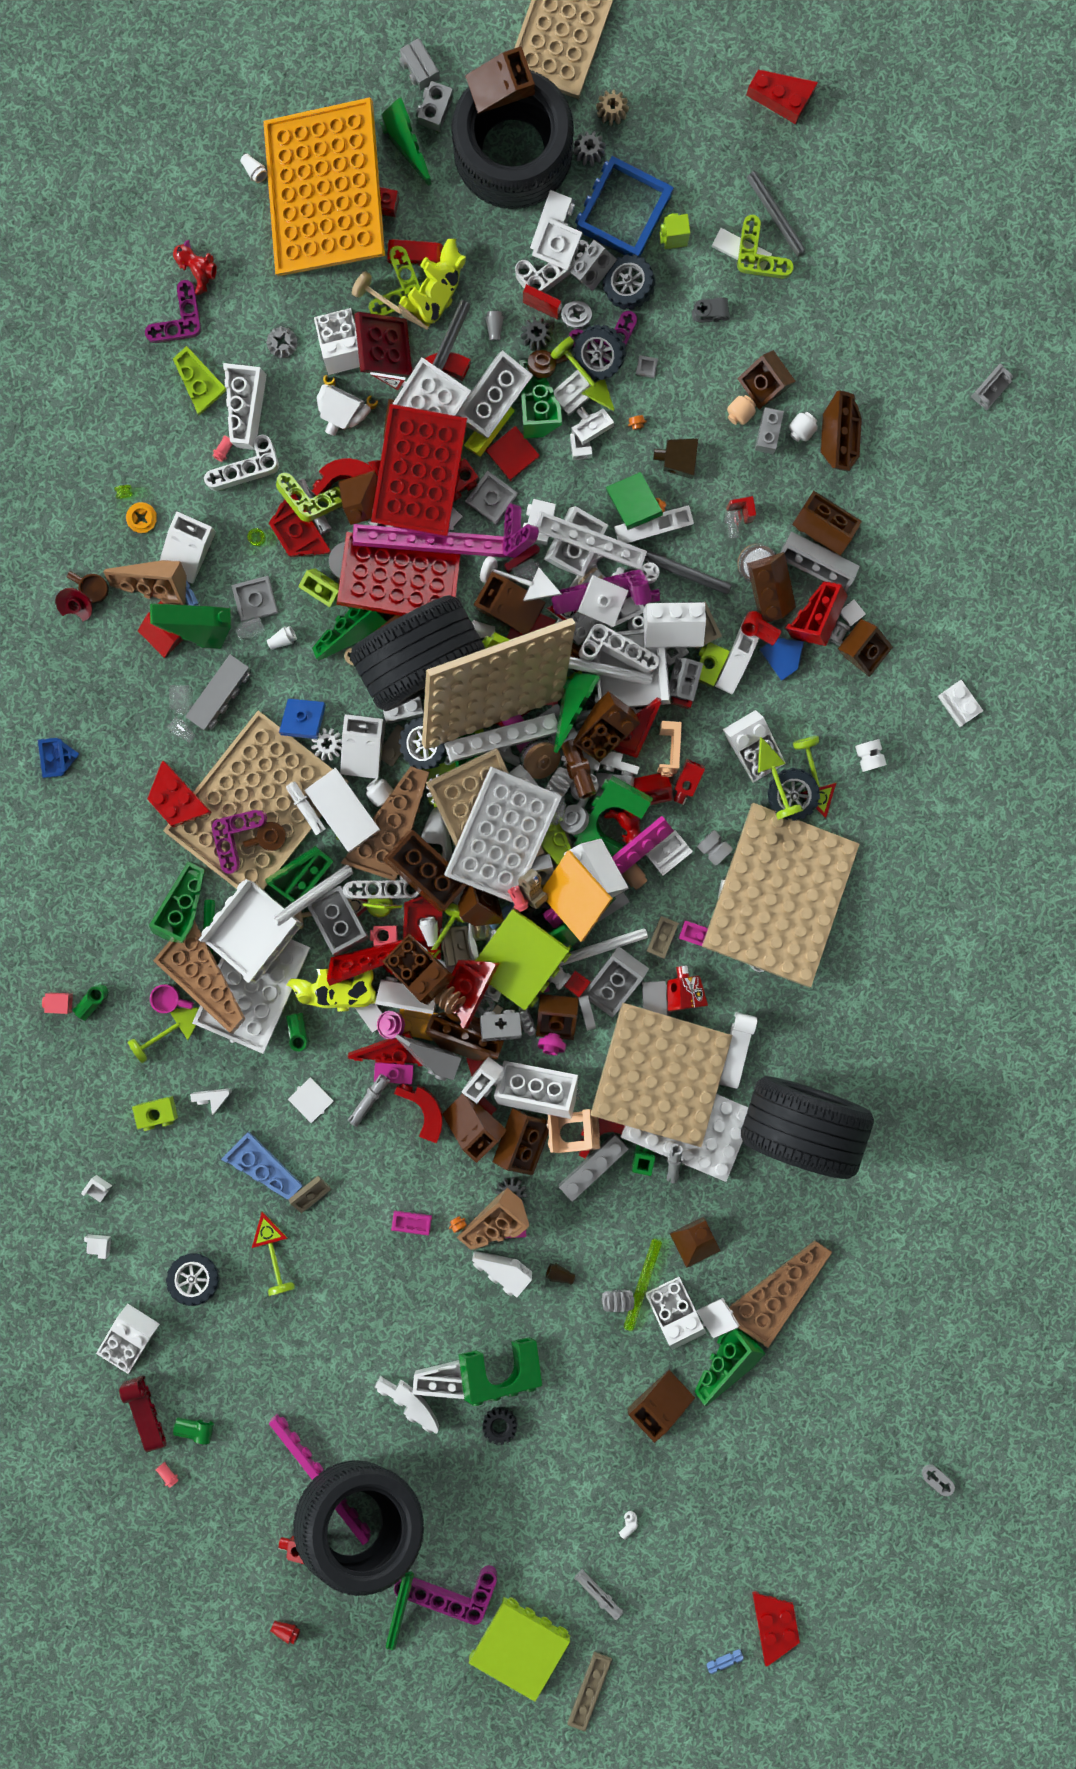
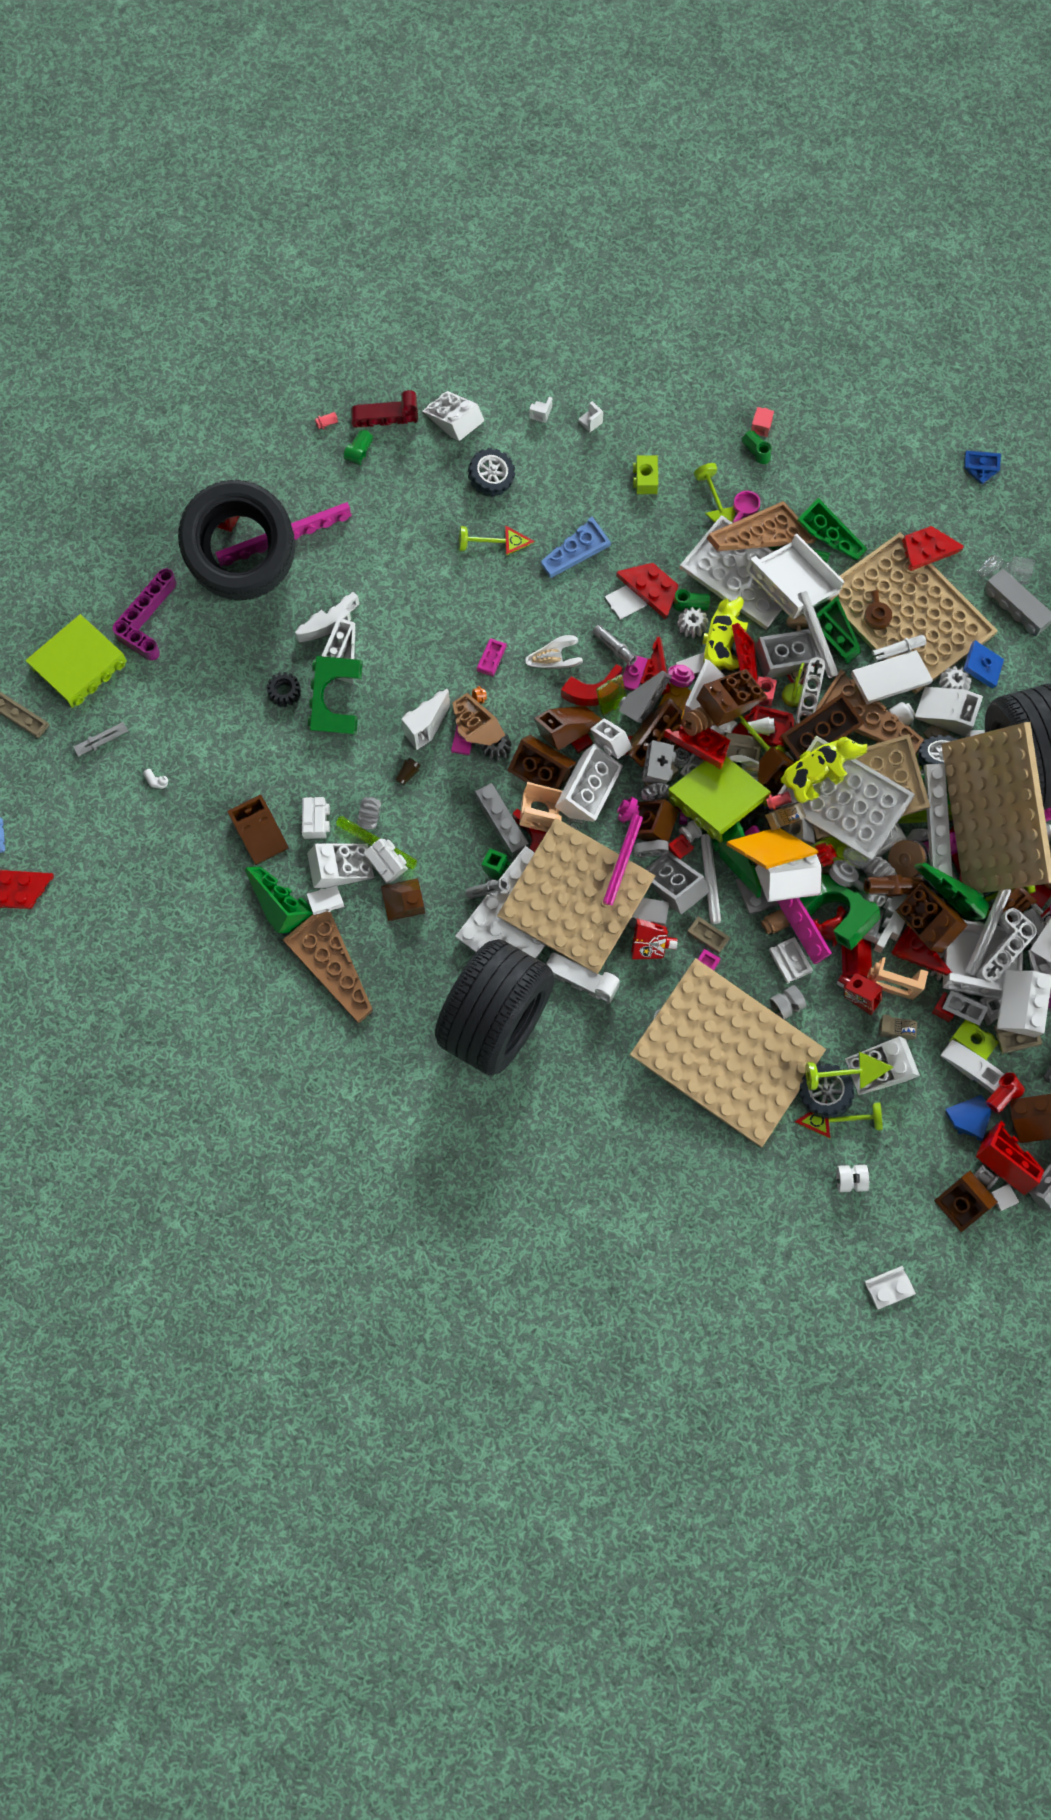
camera: 105 degrees right, 20 degrees down
white slope [190,1088,232,1115] -> none
magenta beam [212,810,267,874] -> none
red cone [270,1621,301,1644] -> none
dark tan plate [288,1176,331,1214] -> none
green axle [385,1571,414,1651] -> none
light grey beam [922,1464,955,1496] -> none
none -> white brick [302,797,330,839]
none -> white brick [364,839,408,883]
none -> white animal [525,635,583,669]
none -> clear neon green piece [596,674,627,716]
none -> dark pink axle [603,814,643,906]
none -> red wing [616,563,679,619]
none -> white gear [677,606,708,639]
none -> neon yellow animal [781,737,868,803]
none -> red gear [815,843,837,867]
none -> dark tan leg [879,1015,917,1040]

